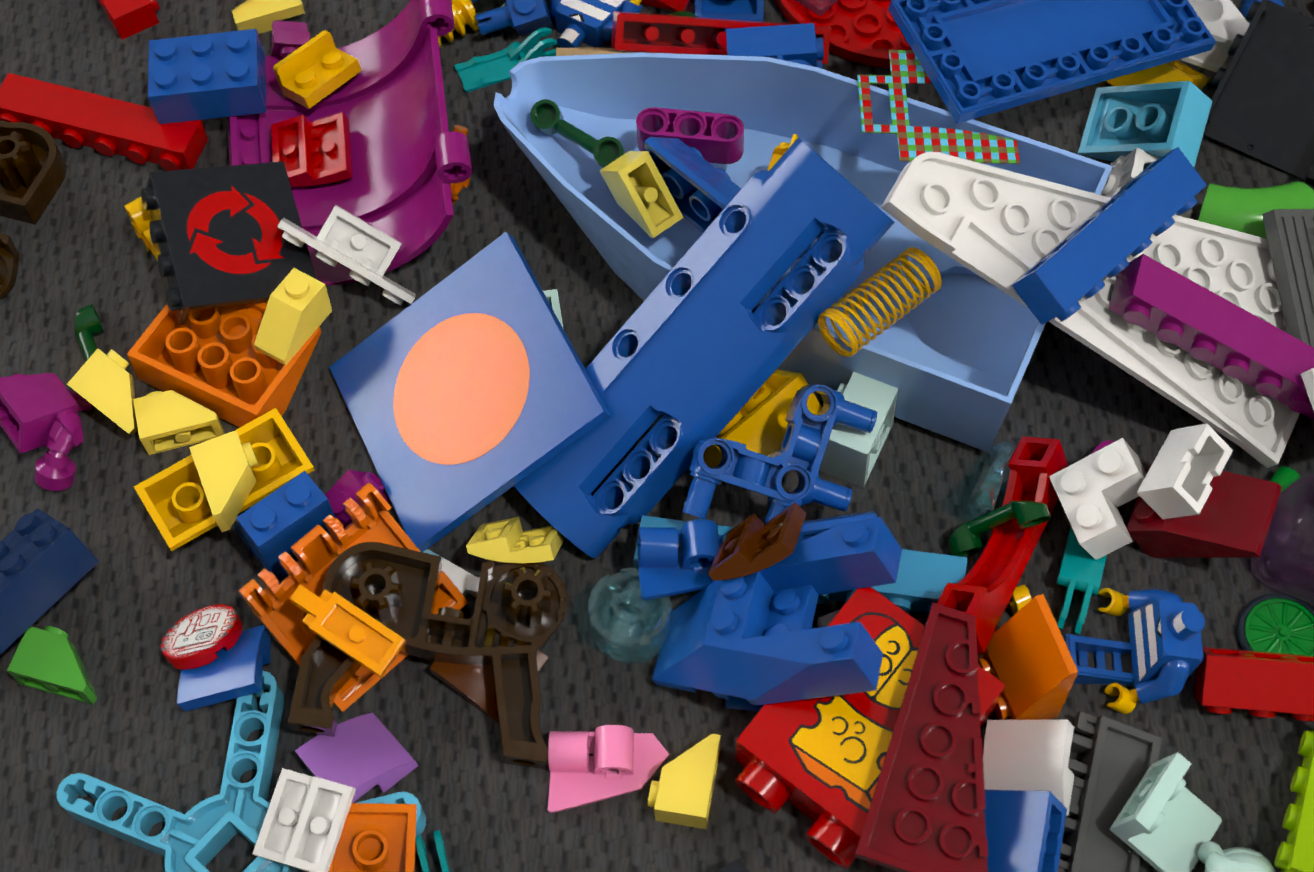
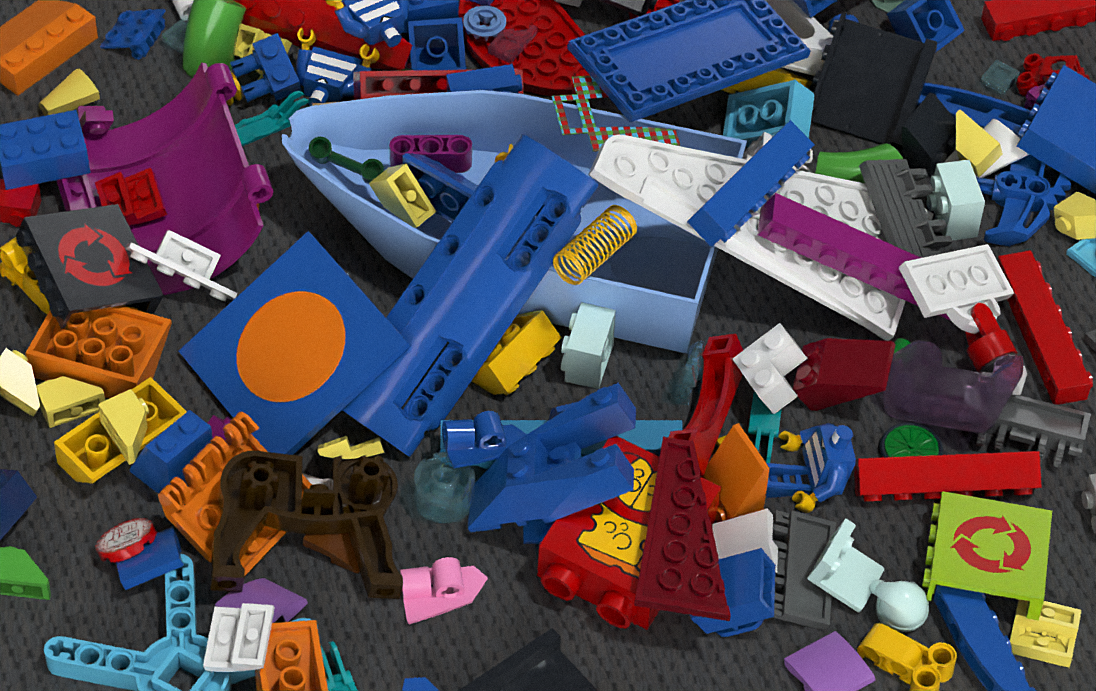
camera: 15 degrees left, 10 degrees down
light yellow slope [254,268,332,365] -> none
yellow bracket [273,30,362,109] -> none
light orange hinge [290,585,406,678] -> none
light yellow slope [648,734,721,829] -> none
blue pin [682,384,878,524] -> none
reddish brown slope [708,502,806,581] -> none
dark green bar [948,500,1051,557] -> none
white brick [1137,423,1233,519] -> none

